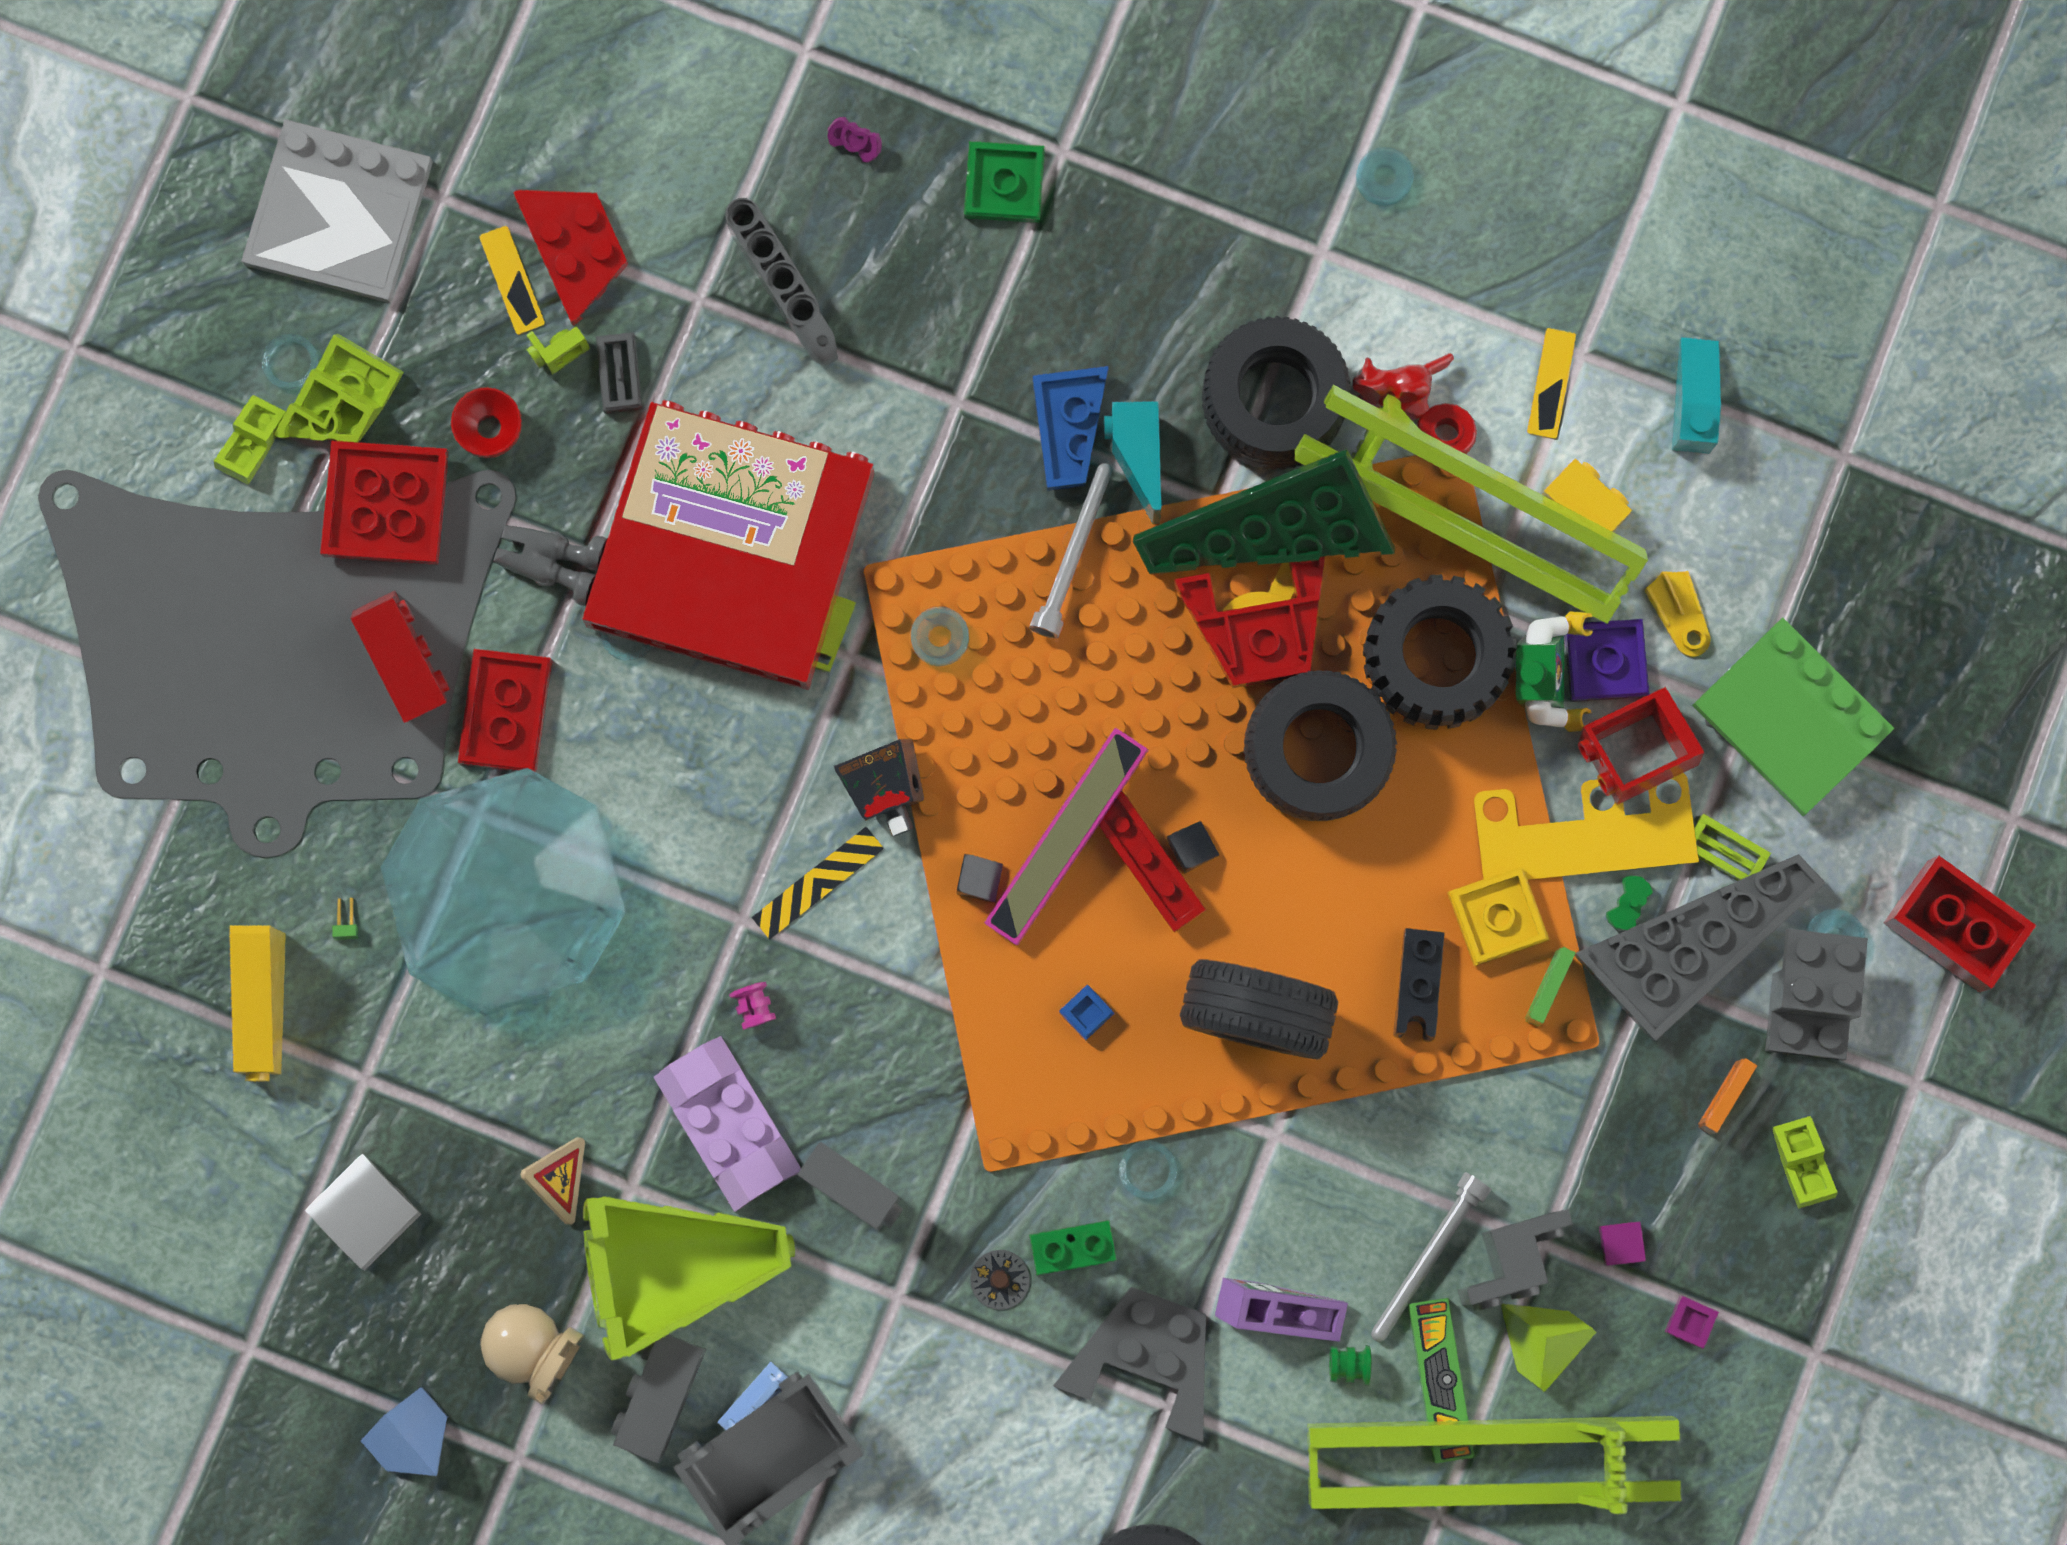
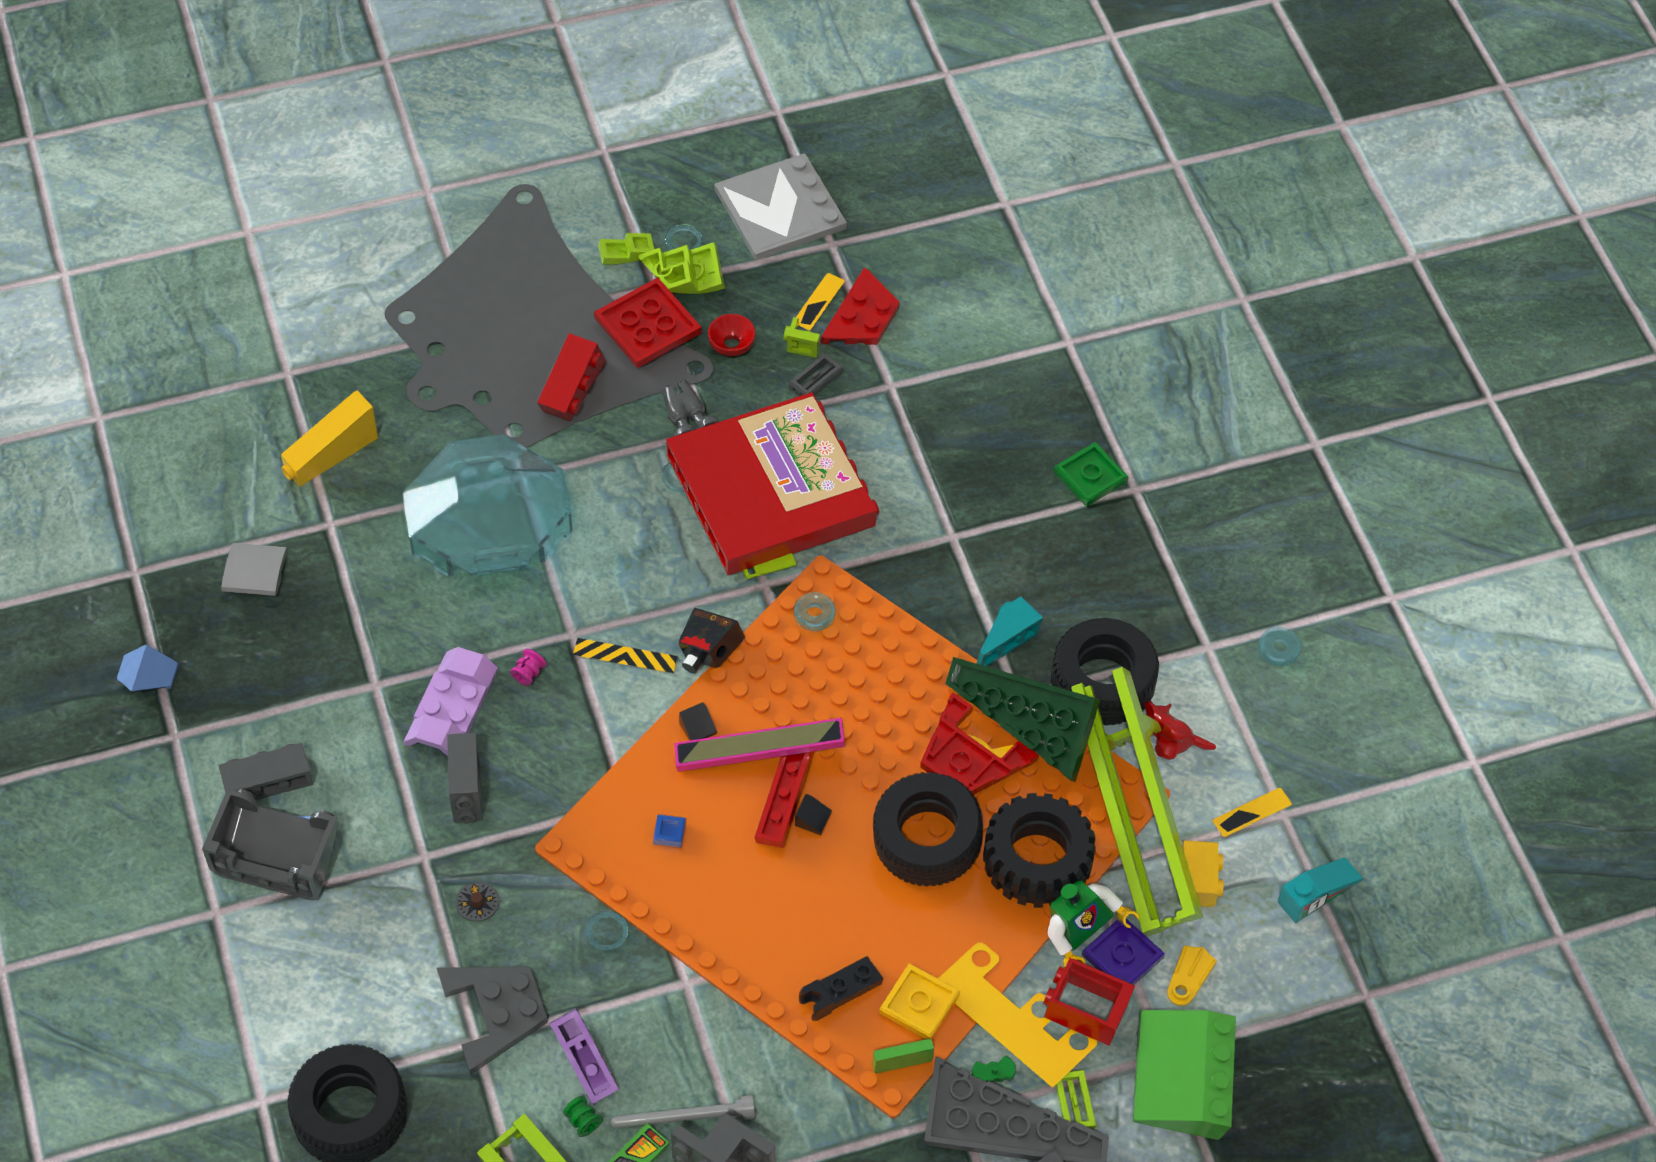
camera: 50 degrees right, 25 degrees down
bright green piece [332,898,358,940] -> none
red tile [457,649,552,774] -> none
tan tile [481,1304,585,1404] -> none
piece [521,1137,585,1225] -> none
lime cone [583,1196,795,1360] -> none
dark grey piece [725,198,838,366] -> none
magenta piece [828,117,882,162] -> none
light grey piece [1029,463,1112,639] -> none
green window [1029,1220,1117,1276] -> none
blue wing [1032,366,1109,491] -> none
black tyre [1179,959,1339,1059] -> none
red piece [1417,403,1477,454] -> none

